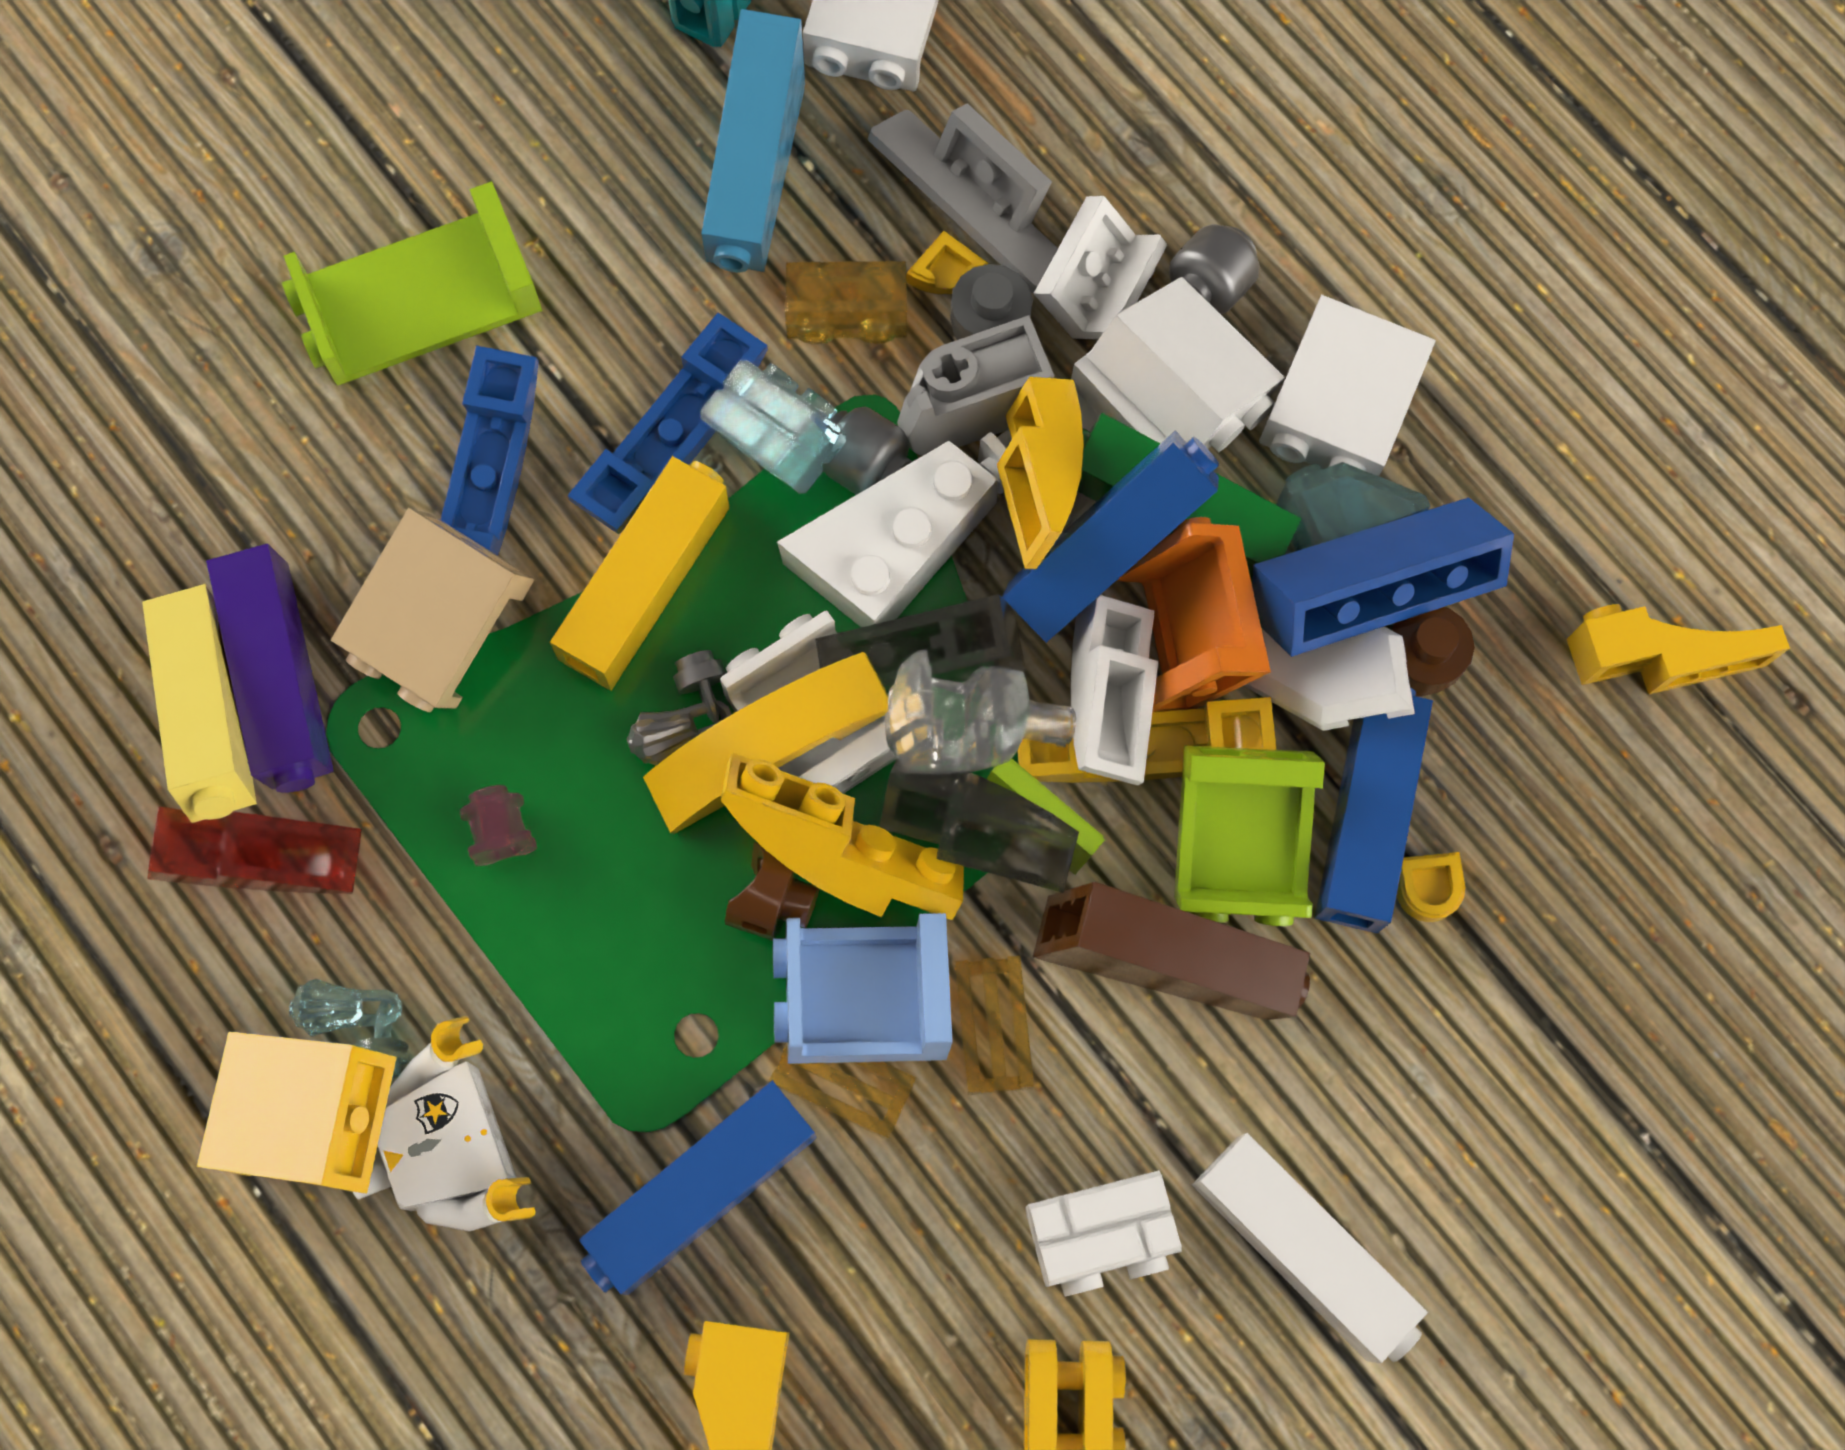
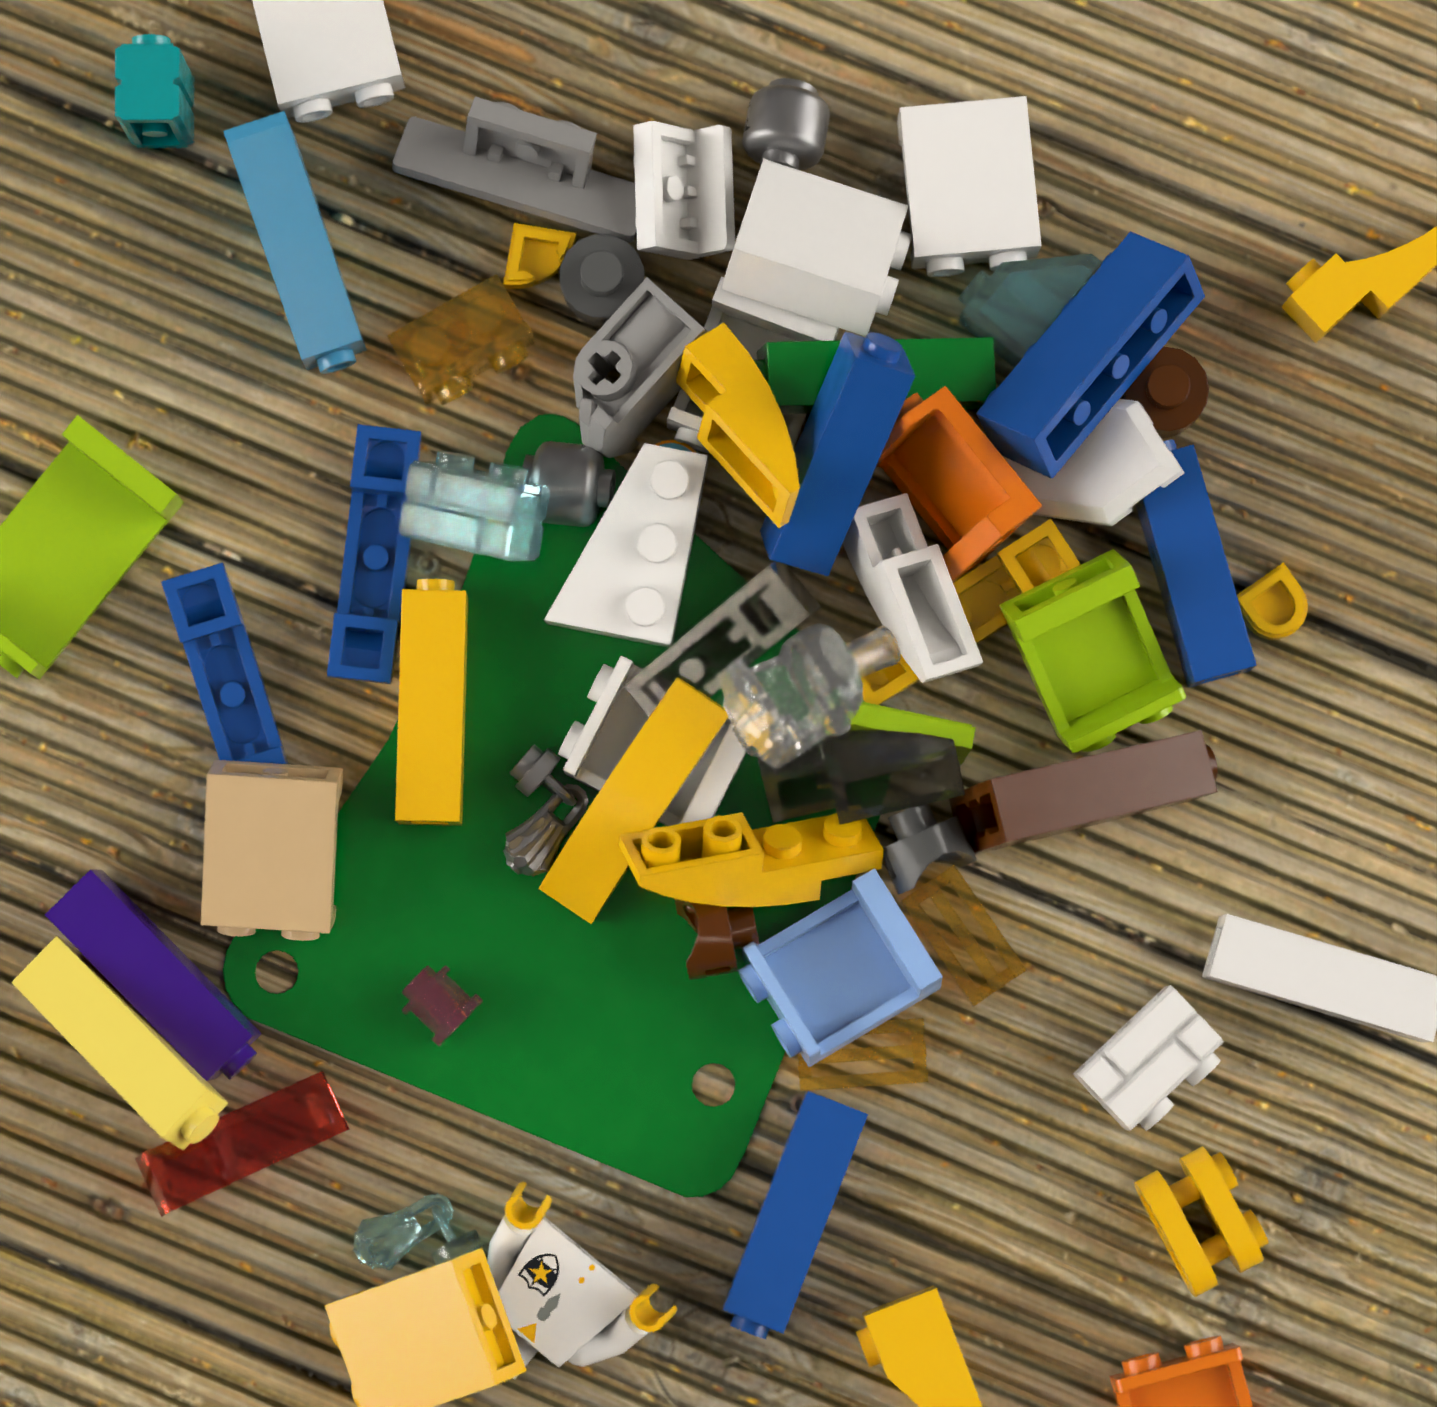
camera: 30 degrees left, 10 degrees up
none -> dark grey piece [883,800,977,895]

